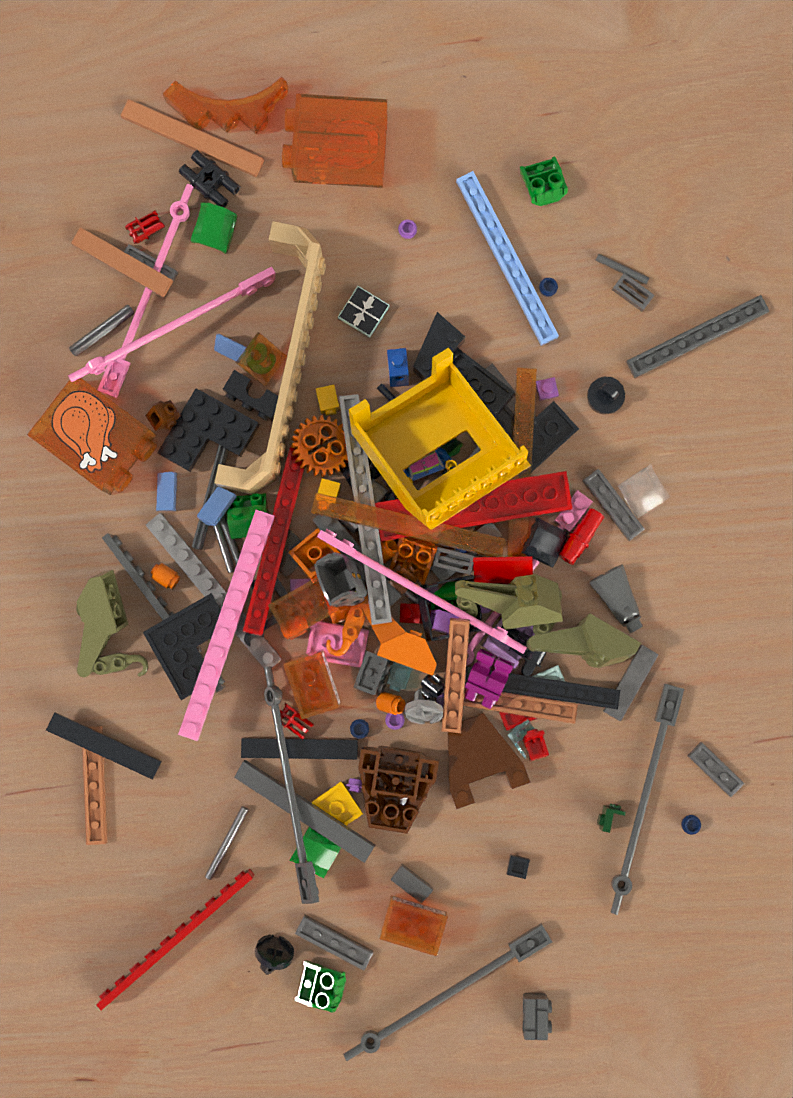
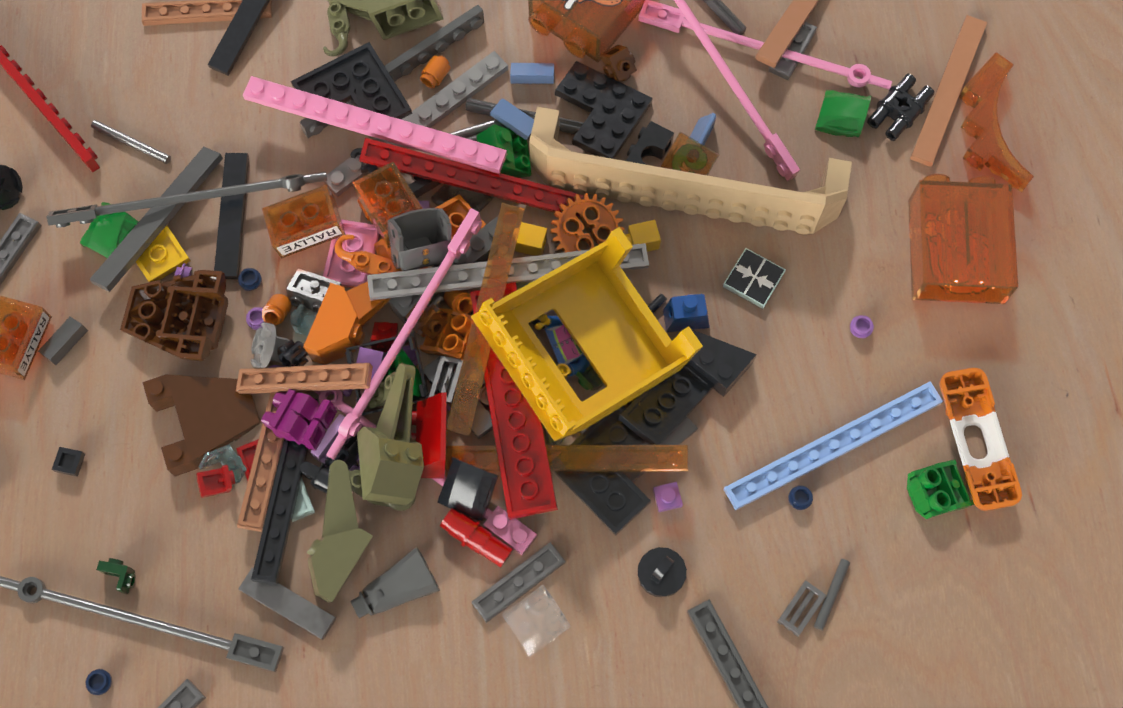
camera: 90 degrees right, 15 degrees down
red arm [125,210,165,244] -> none
red arm [280,702,314,740] -> none
none -> orange piece [939,368,1022,511]

